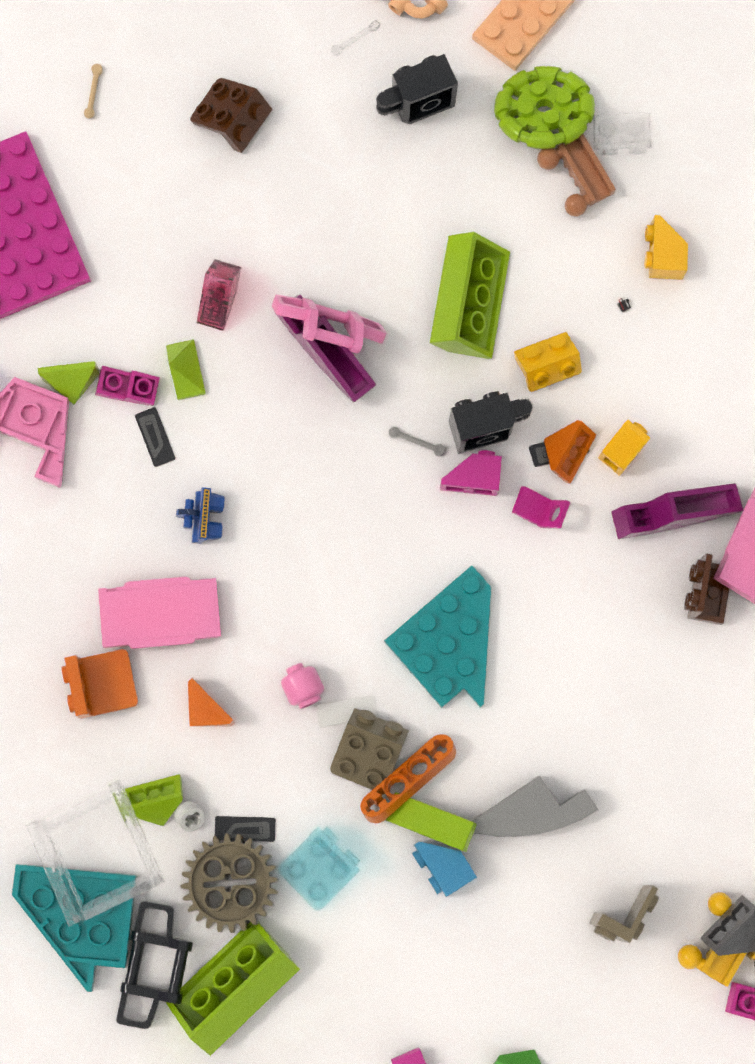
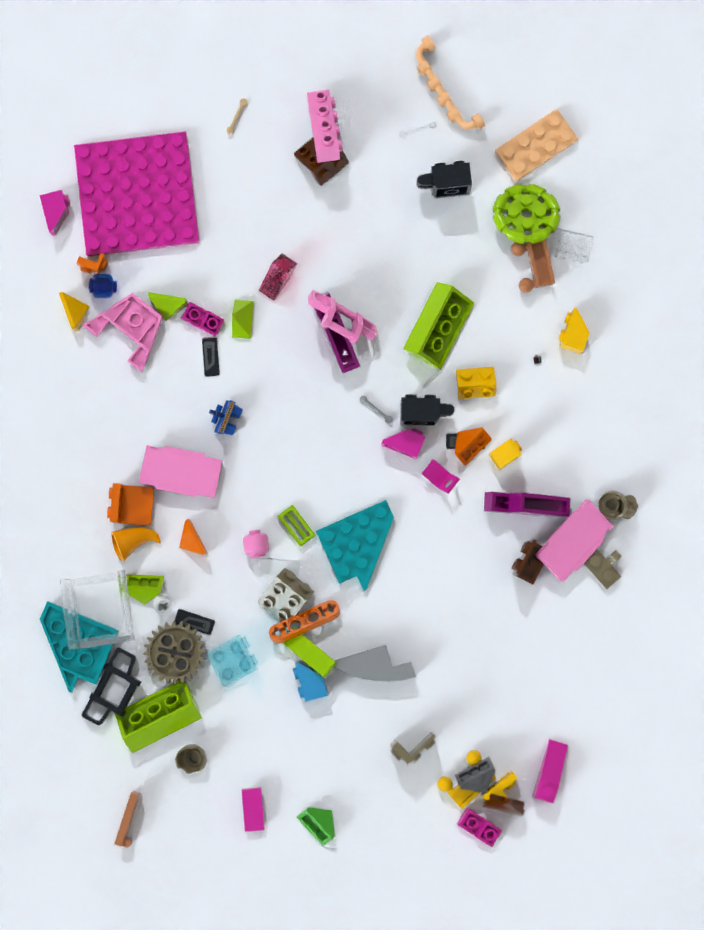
camera: 20 degrees right, 5 degrees up
none -> light orange hat [111,527,161,562]
none -> dark tan hair [175,744,207,774]
none -> lime tile [277,505,316,547]
none -> bright pink brick [307,89,343,163]

